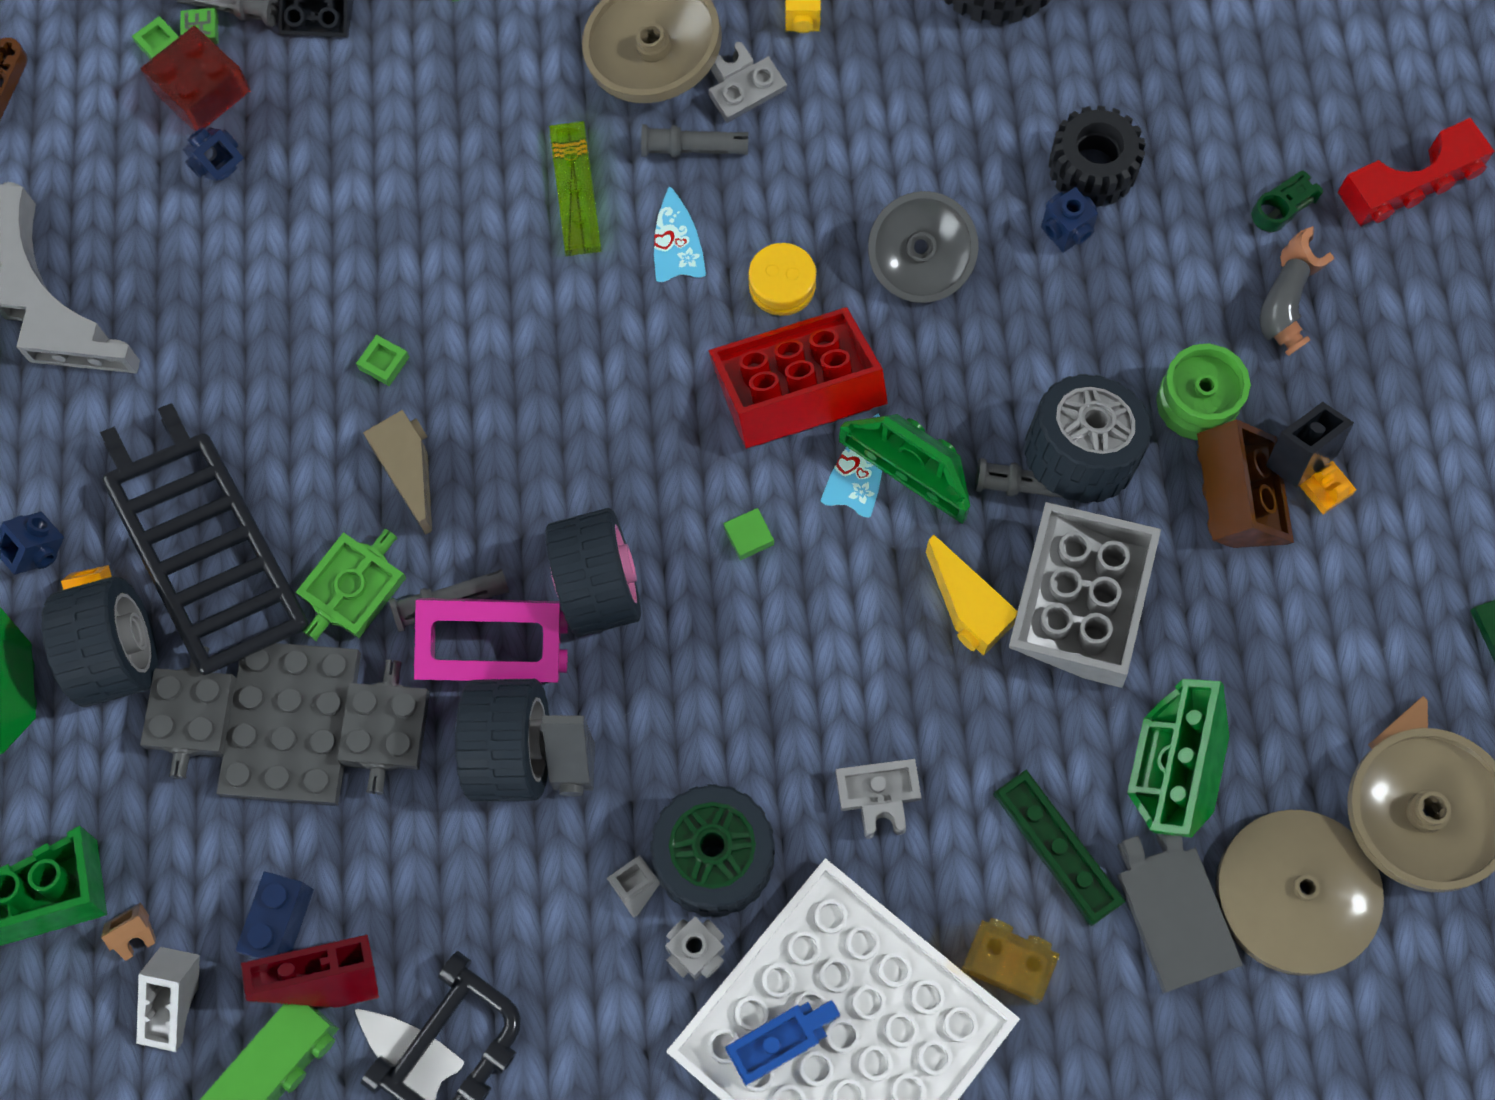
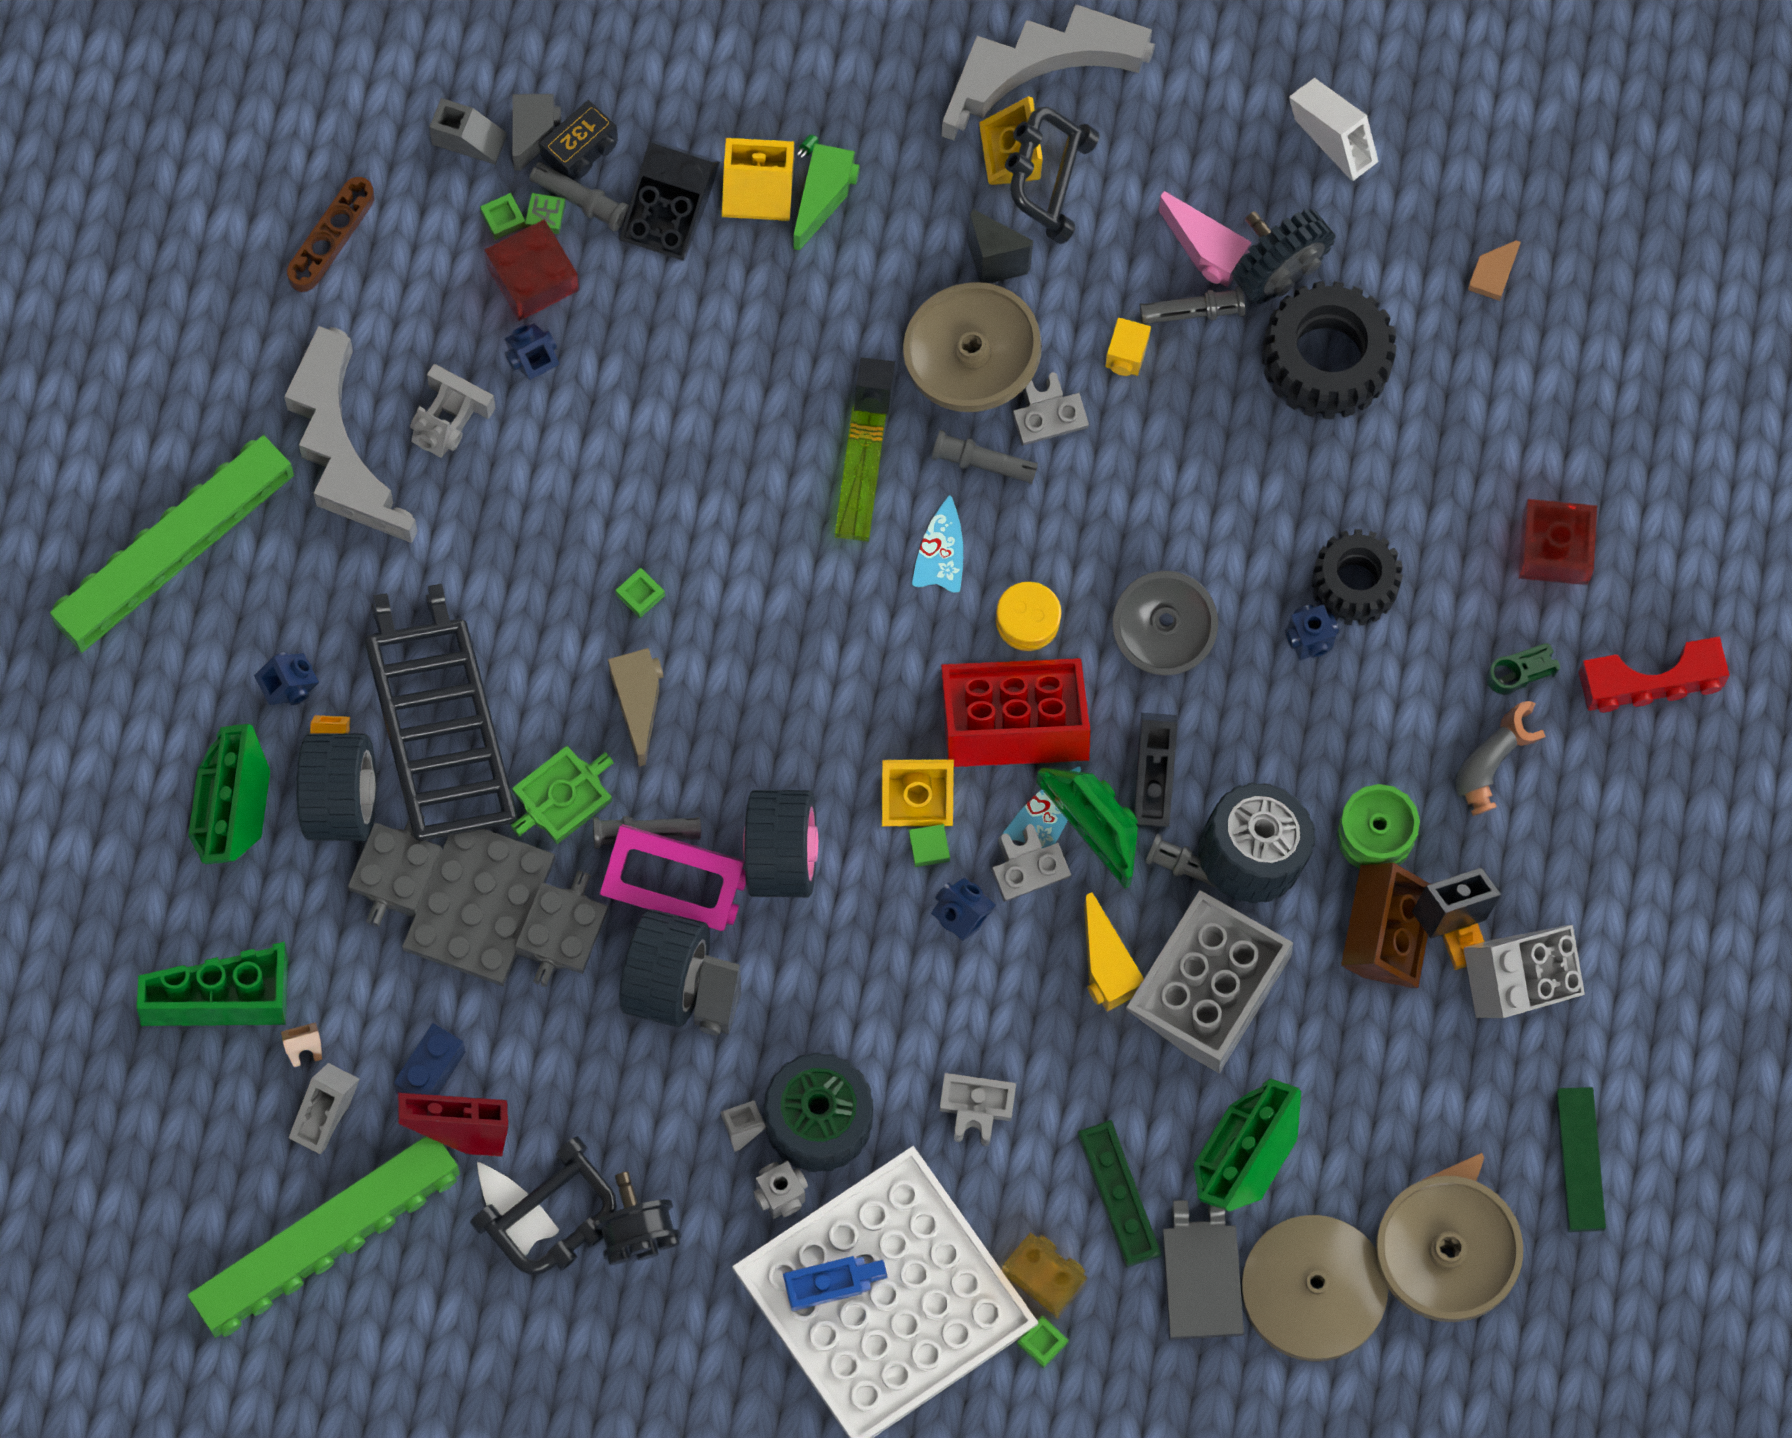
camera: 10 degrees right, 0 degrees up
none -> light grey tile [410,364,496,458]
none -> black wheel [594,1171,682,1265]
none -> black brick [854,357,895,415]
none -> yellow slope [881,760,954,826]
none -> dark blue brick [931,878,996,941]
none -> light grey plate [991,824,1071,902]
none -> bright green tile [1017,1316,1069,1369]
none -> black slope [1134,713,1178,827]
none -> light grey slope [1464,925,1585,1018]
none -> clear red brick [1518,499,1597,585]

